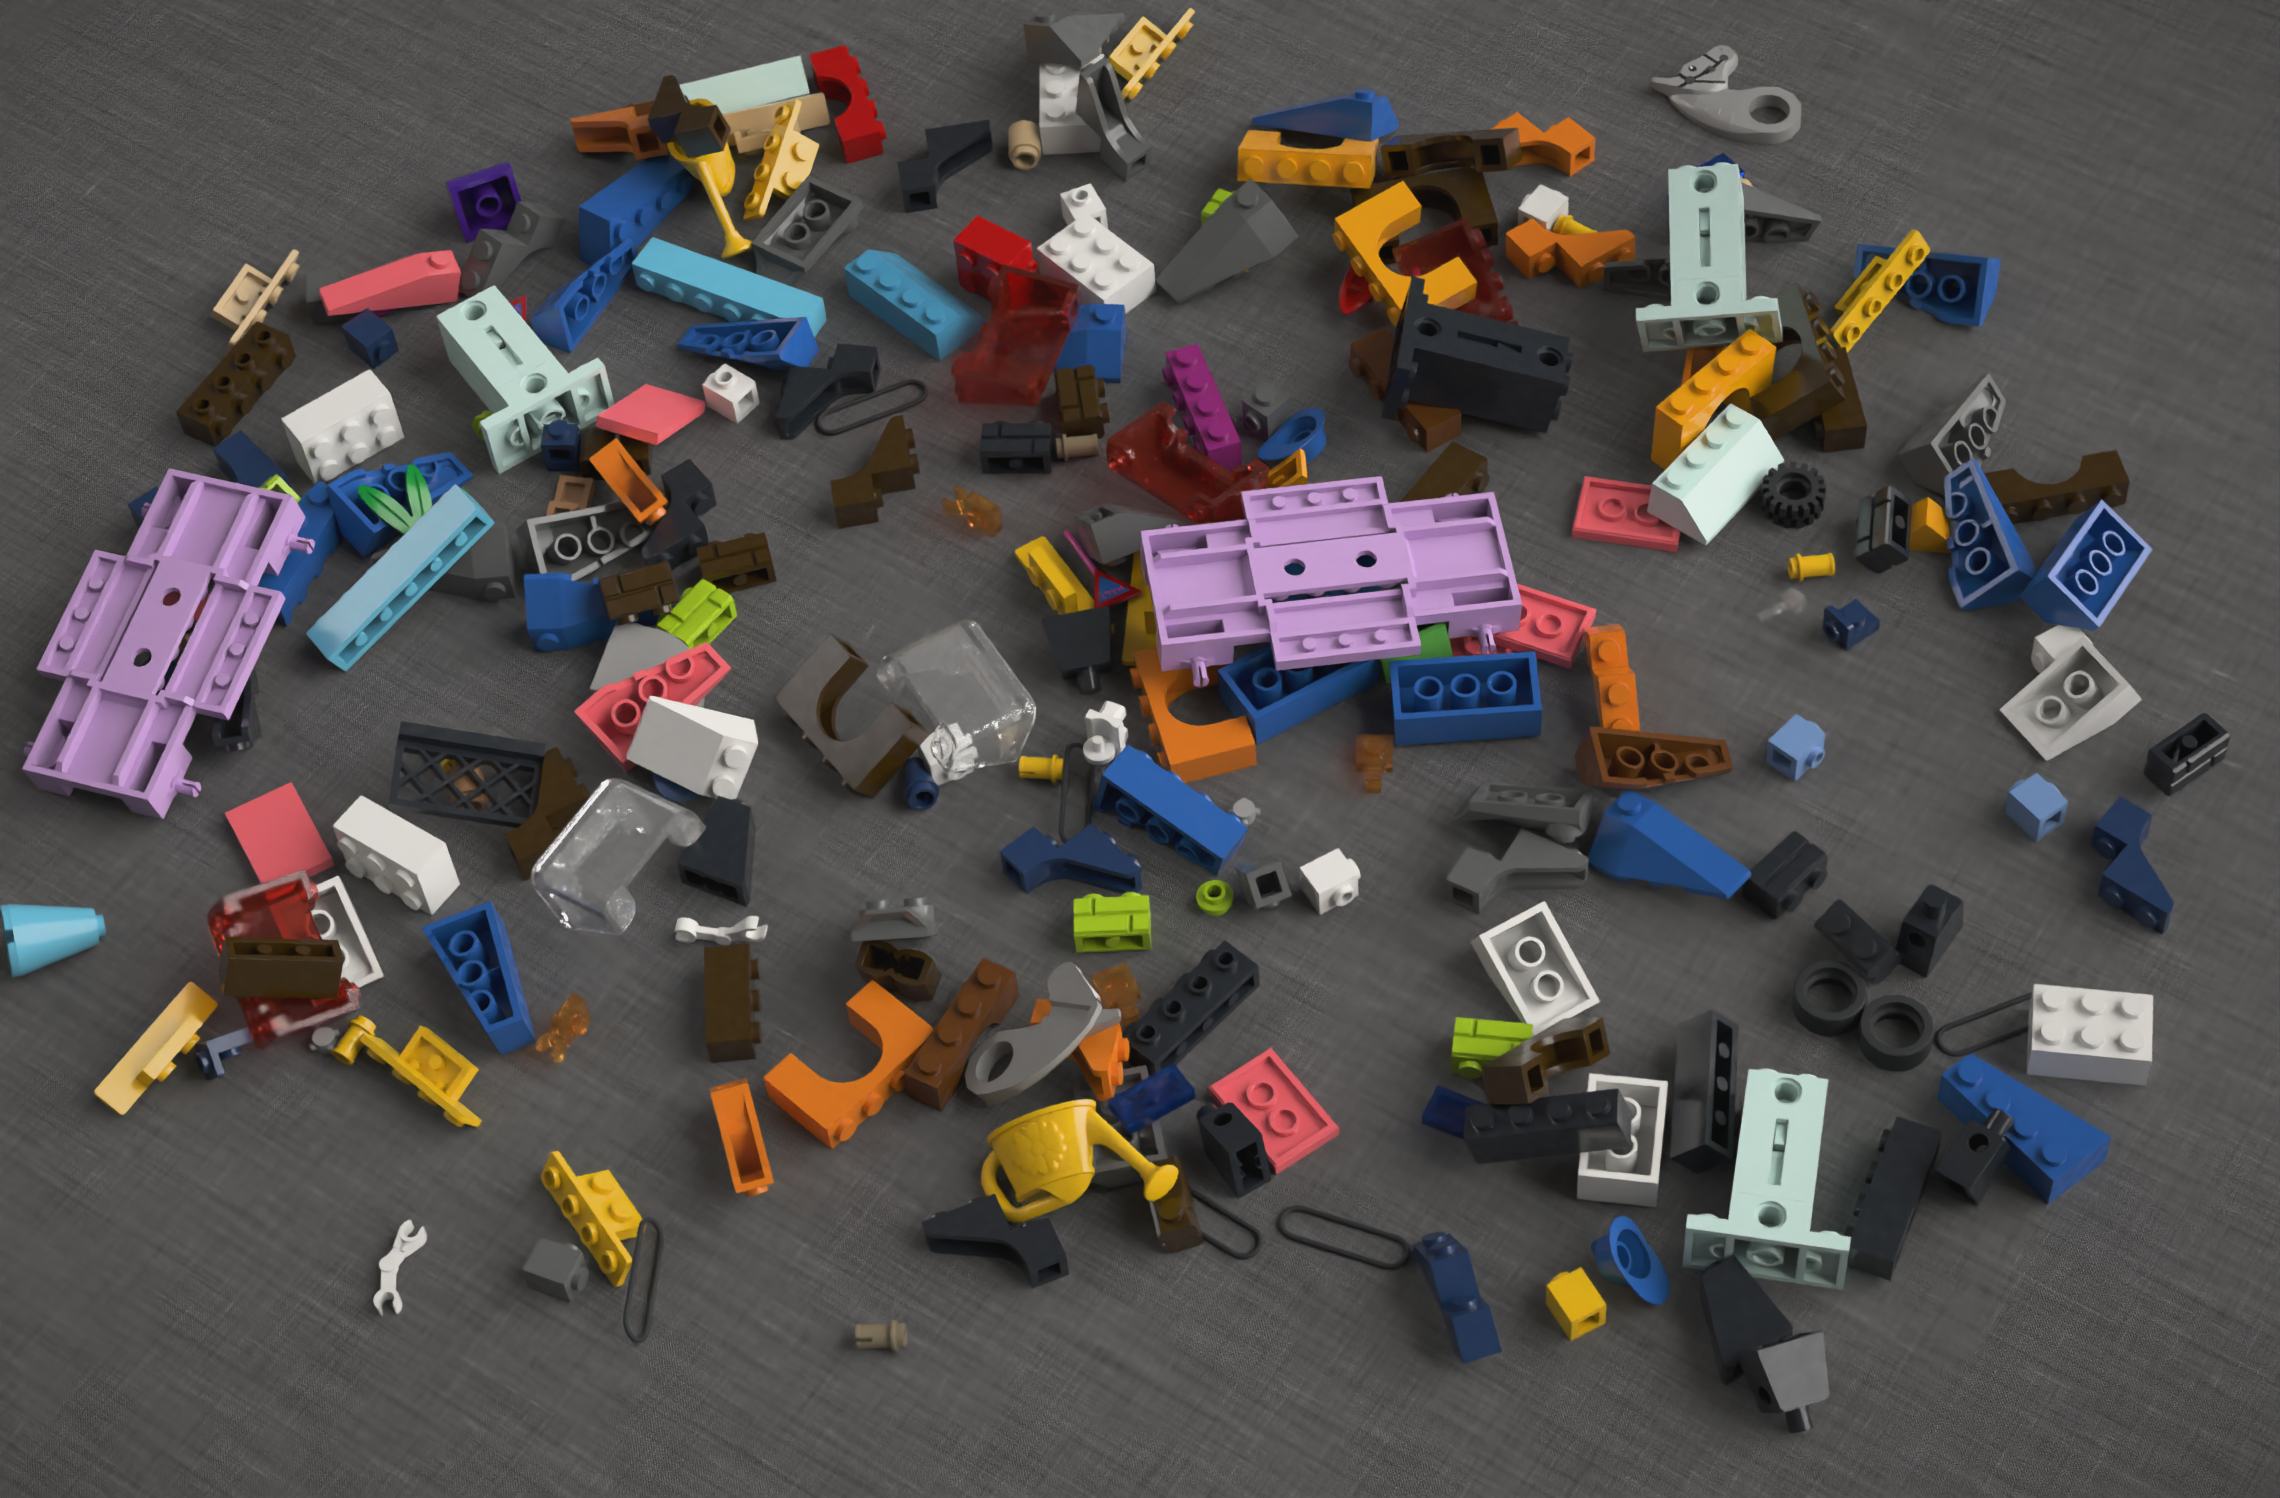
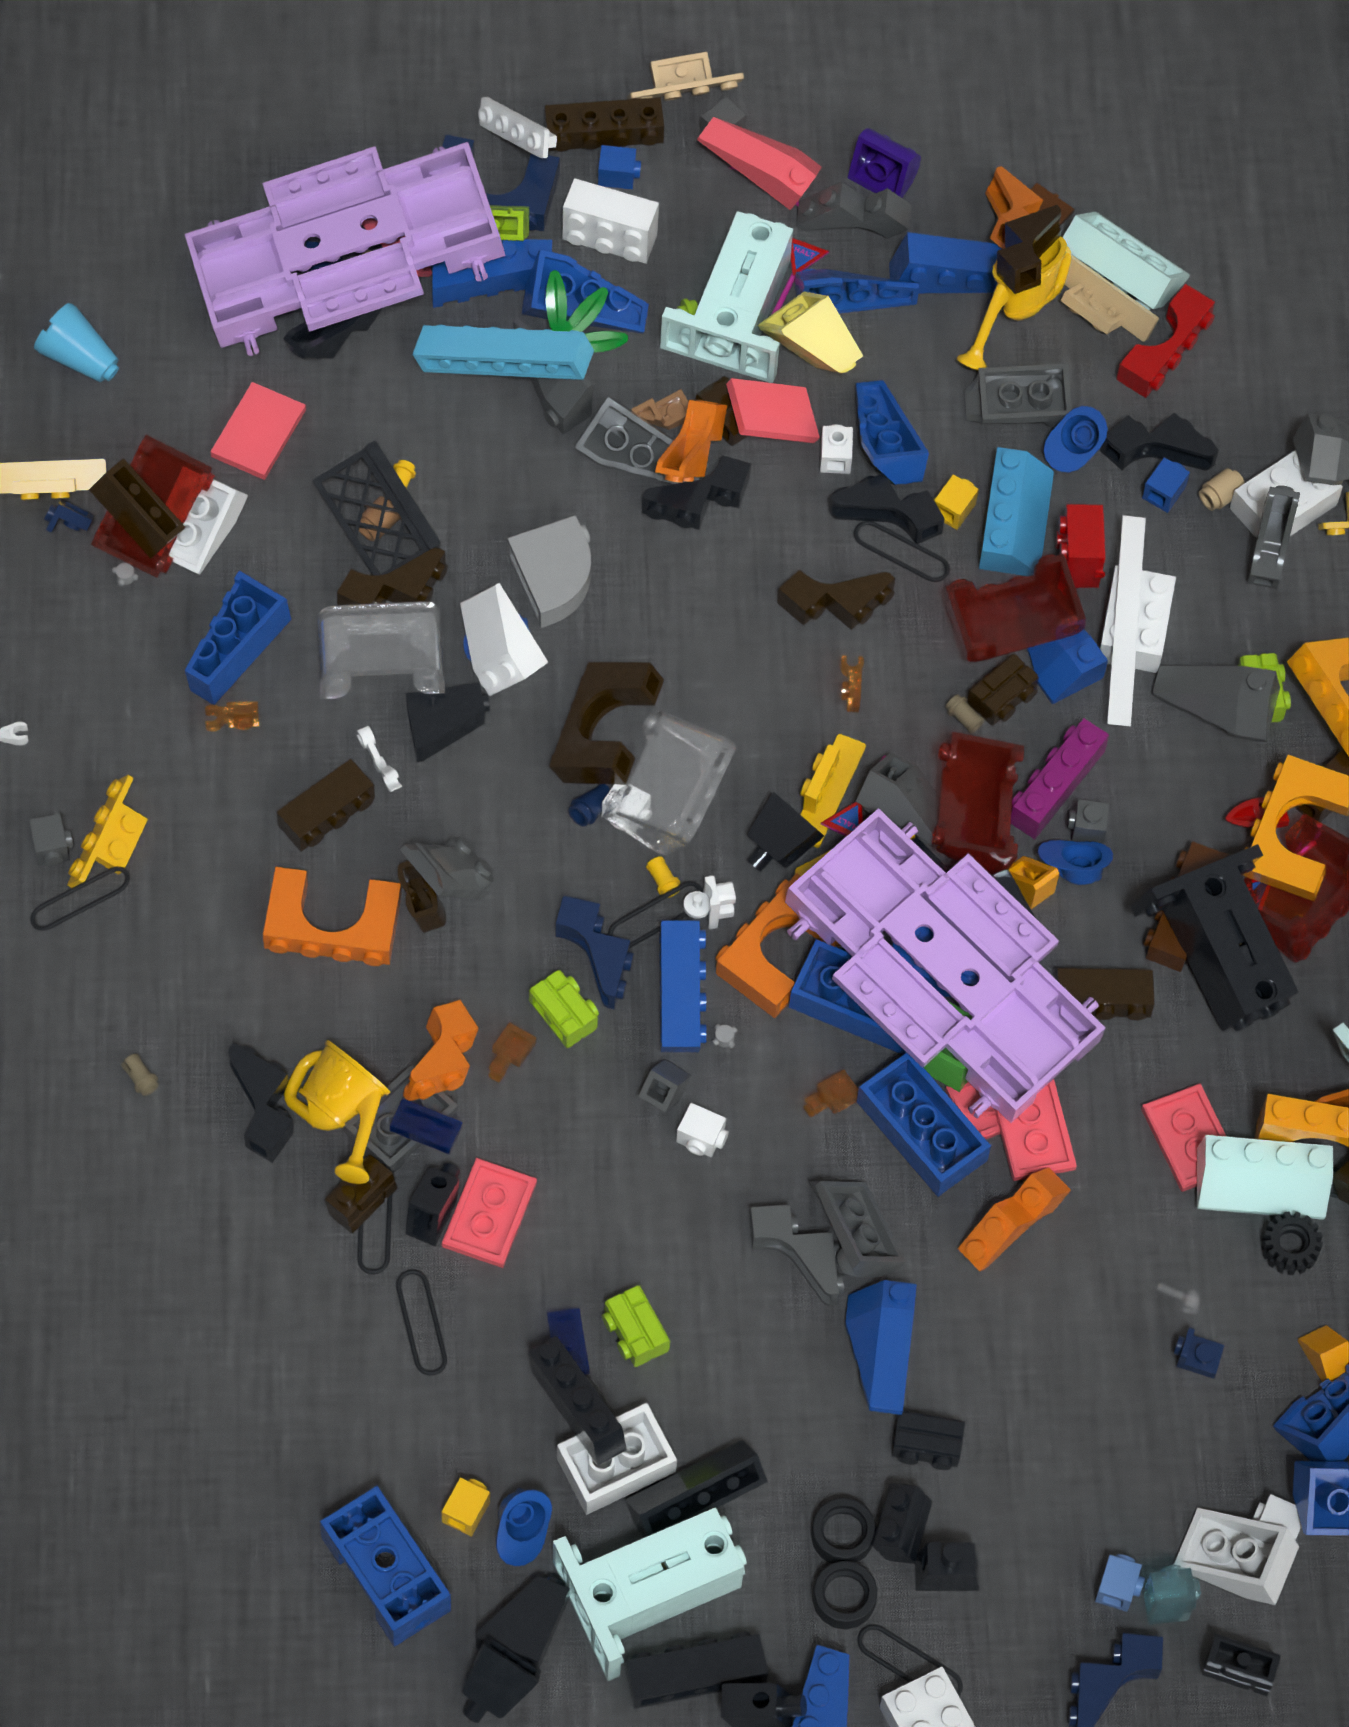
camera: 45 degrees right, 10 degrees up
yellow pin [331,1015,376,1065] -> none
white brick [333,795,460,915] -> none
dark blue brick [342,308,399,369] -> none
yellow bracket [359,1025,482,1127] -> none
blue wedge [524,573,675,652] -> none
dark blue brick [540,420,581,471] -> none
coral wedge [574,642,731,773] -> none
dark brown brick [597,560,679,626] -> none
medium azure brick [632,237,827,338] -> none
lime brick [656,579,737,649] -> none
dark brown brick [696,532,777,593] -> none
orange arch [710,1078,774,1197] -> none
yellow bracket [743,99,819,222] -> none
reddish brown arch [904,958,1019,1112] -> none
light grey animal [965,962,1121,1105] -> none
black brick [980,420,1054,473] -> none
white brick [1060,183,1108,229] -> none
black brick [1122,940,1260,1084] -> none
lime plate [1196,880,1234,916] -> none
dark blue arch [1412,1231,1502,1364] -> none
white slope [1471,901,1600,1036] -> none
dark brown arch [1482,1017,1610,1105] -> none
reddish brown wedge [1574,726,1733,790] -> none
medium blue brick [1766,714,1825,782] -> none
yellow pin [1787,553,1835,582] -> none
black brick [1854,486,1912,574] -> none
none -> blue plate [320,1486,451,1647]
none -> white bracket [478,97,557,159]
none -> blue brick [598,145,641,190]
none -> light yellow slope [758,291,863,373]
none -> yellow brick [934,474,979,530]
none -> blue piece [1044,406,1108,473]
none -> white sticker [1107,515,1146,726]
none -> blue brick [1142,457,1190,513]
none -> clear light blue brick [1143,1565,1201,1625]

